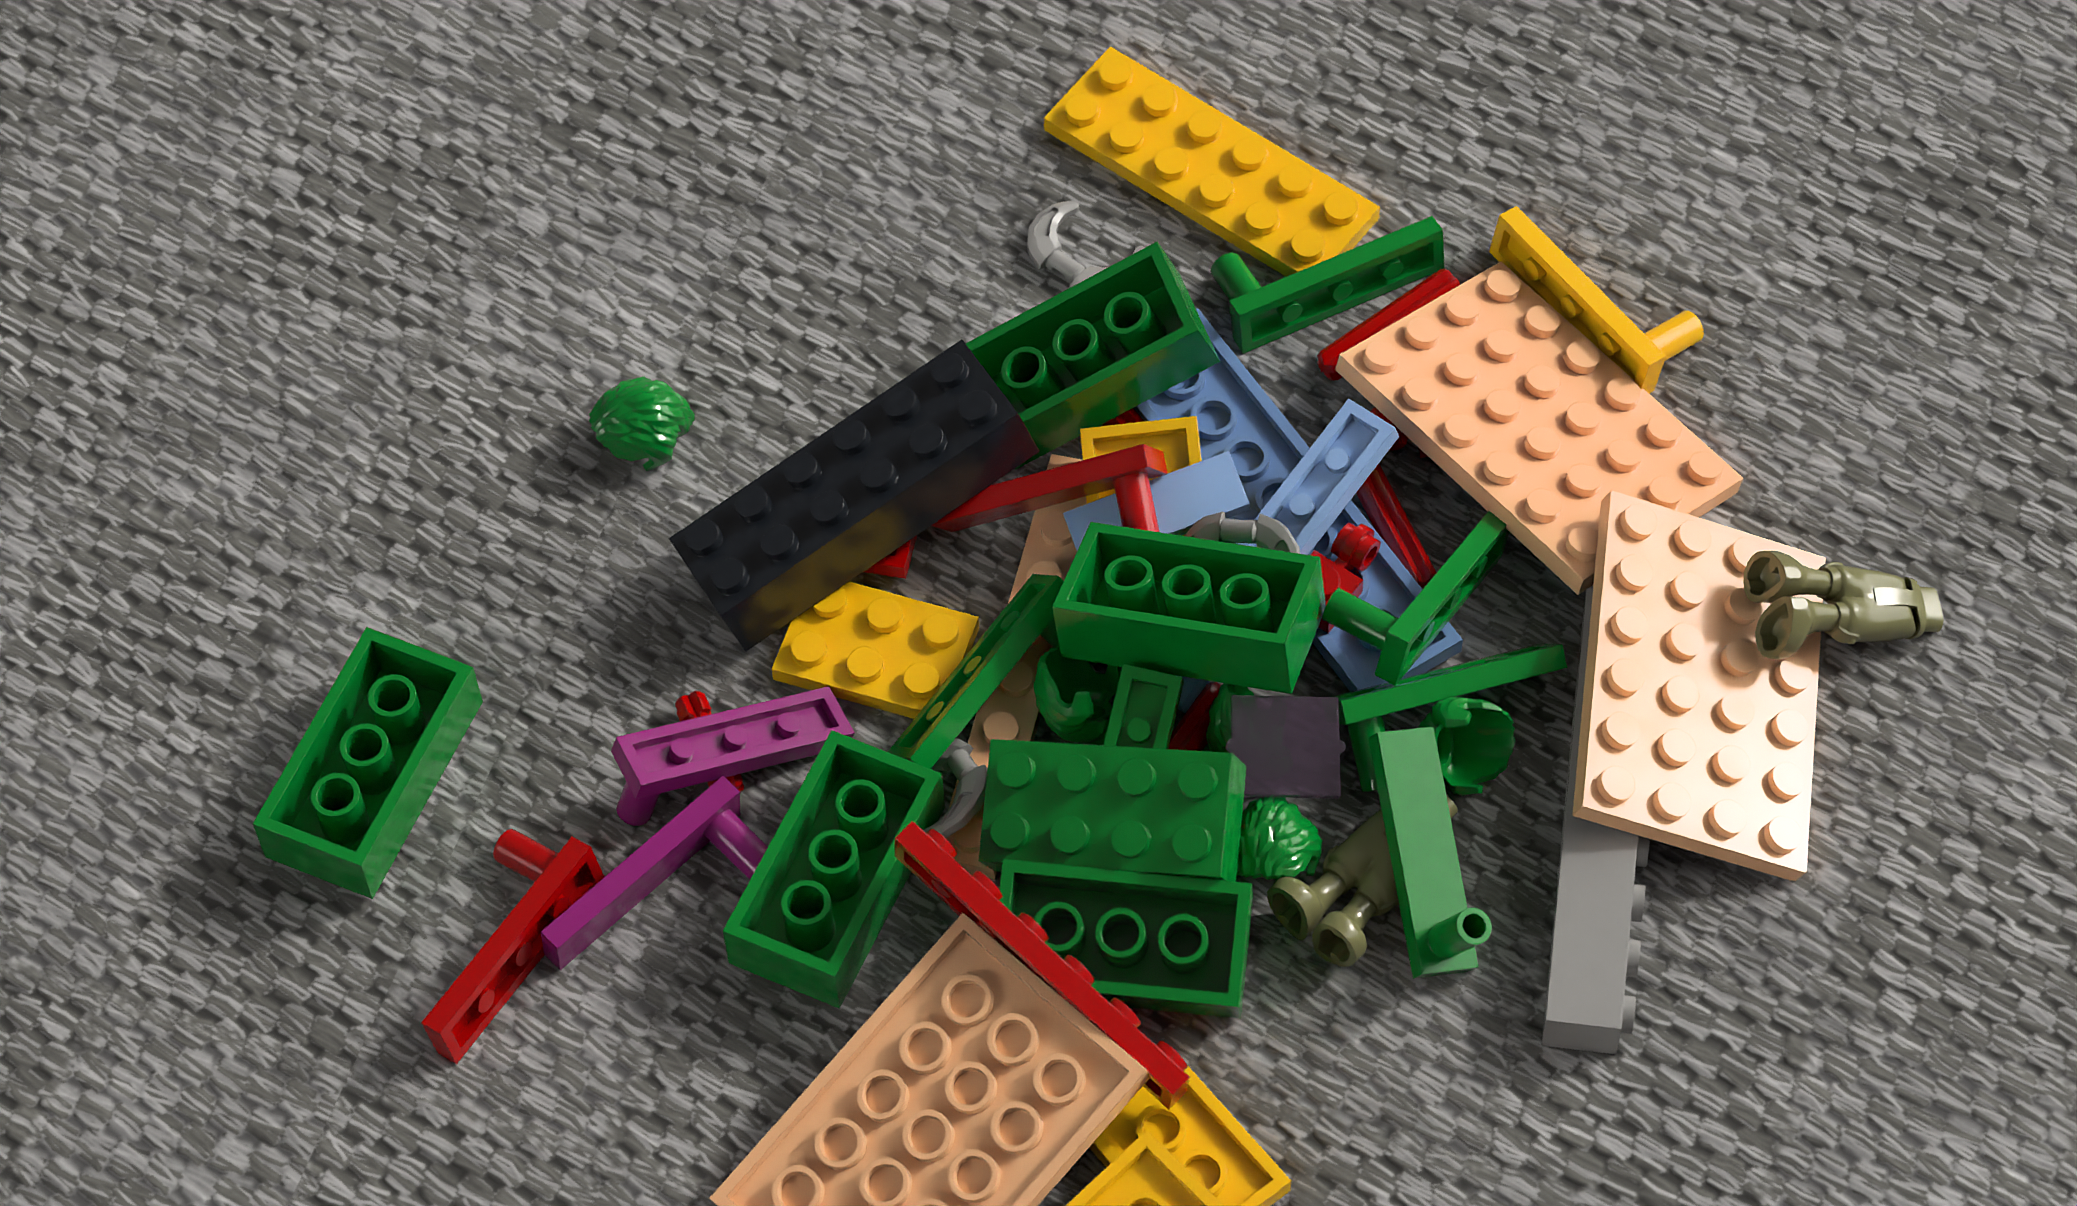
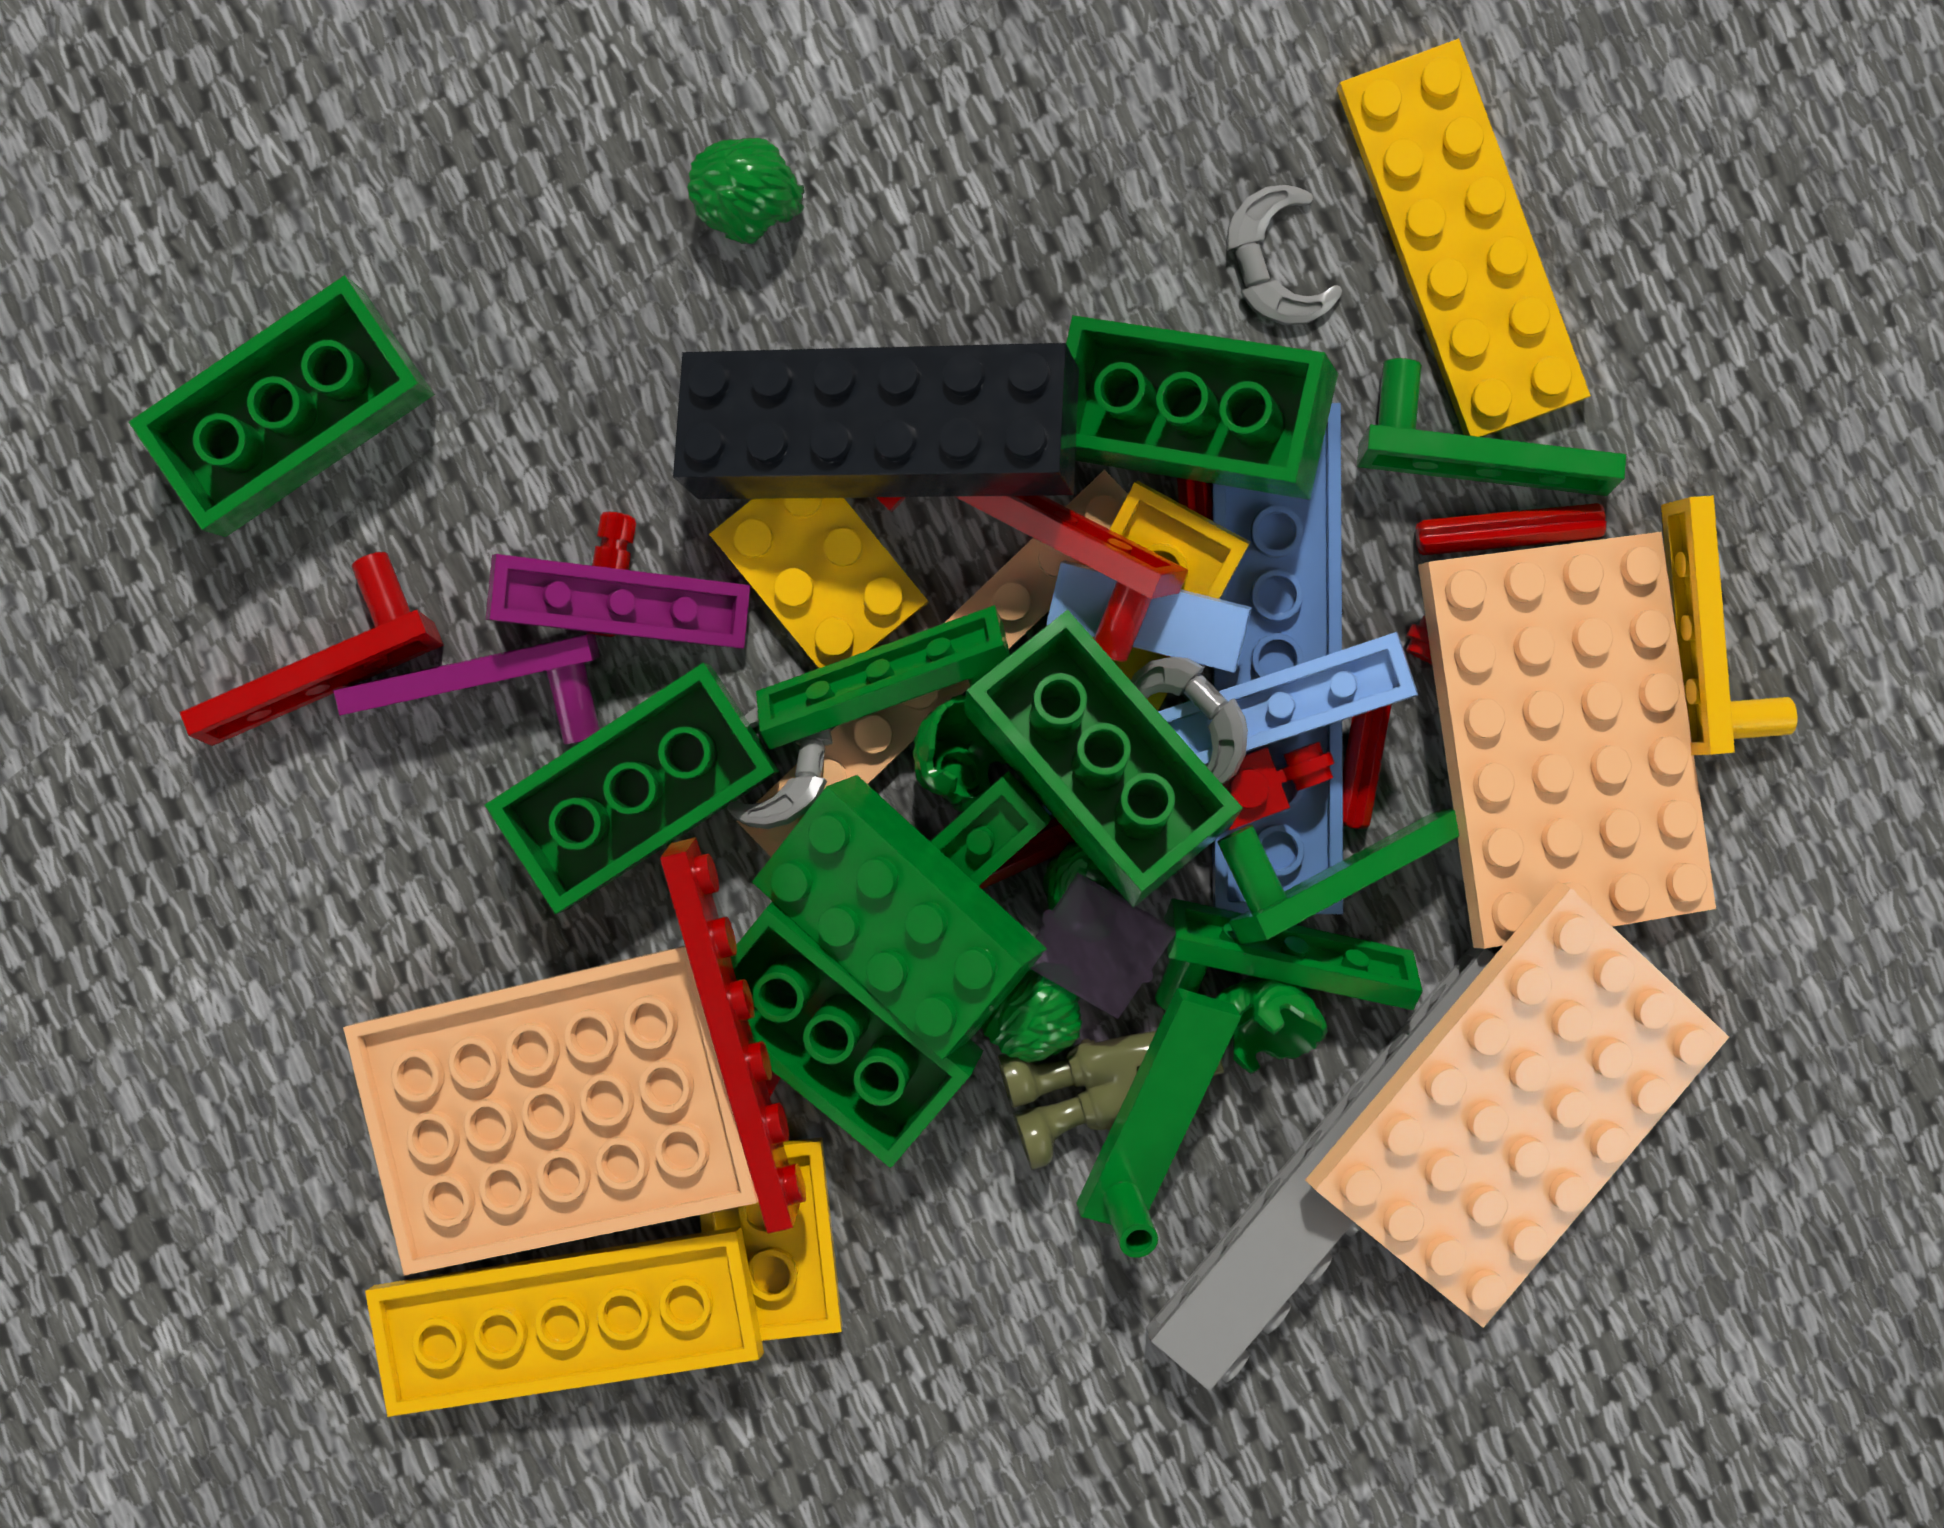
camera: 25 degrees right, 30 degrees up
olive piece [1743,550,1944,659] -> none

